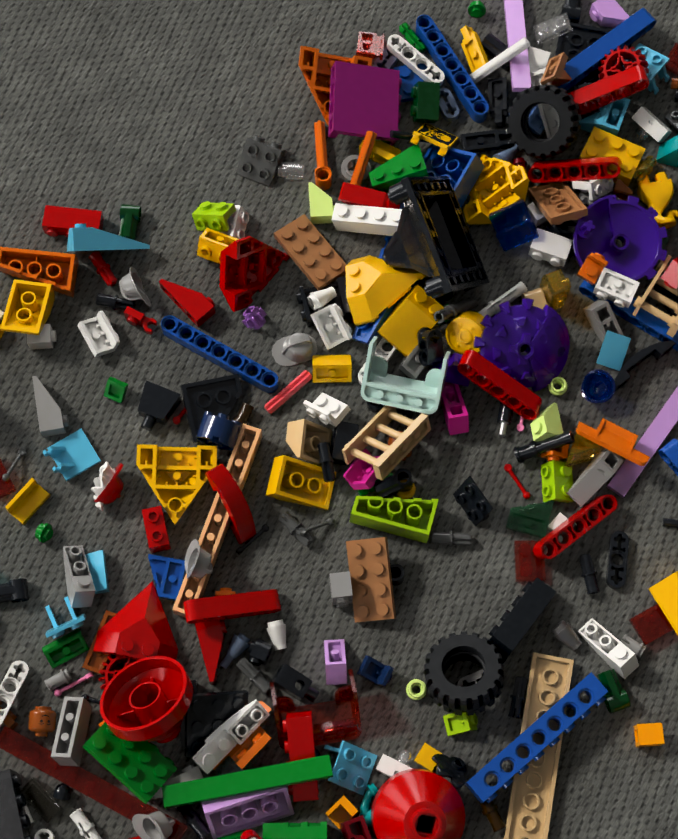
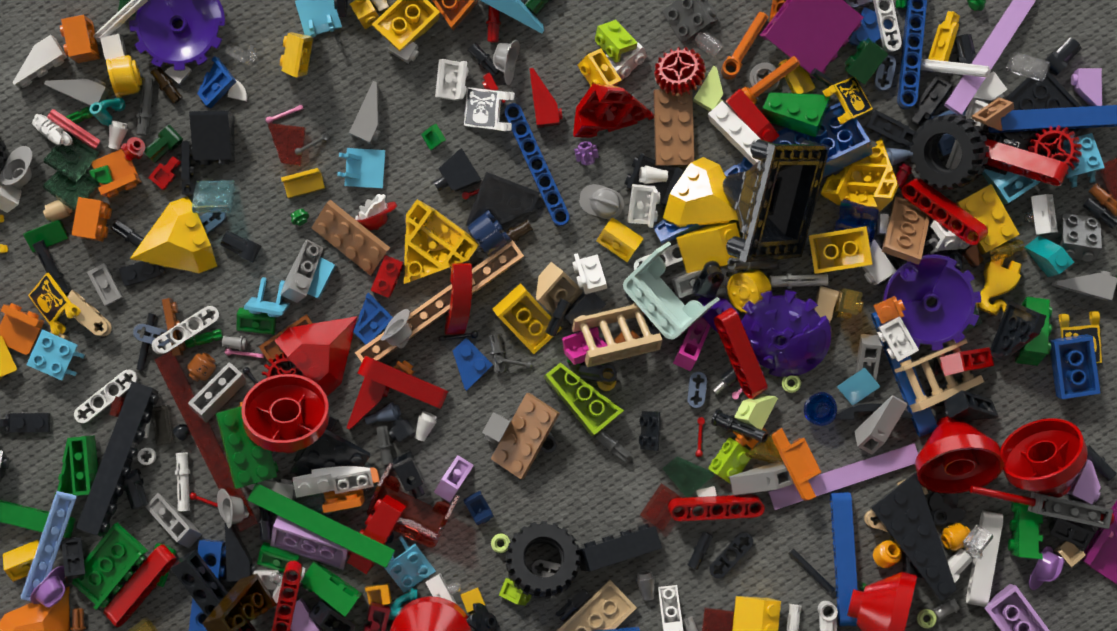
camera: 35 degrees right, 15 degrees up
coral axle [264,370,312,414] -> none
none -> green axle [185,329,223,348]
none -> medium nougat plate [312,200,390,276]
none -> blue wing [453,338,493,391]
none -> flag [464,87,515,131]
none -> red gear [654,47,706,96]
none -> sand blue beam [687,372,707,408]
none -> yellow slope [809,226,873,274]
none -> light grey slope [854,395,907,455]

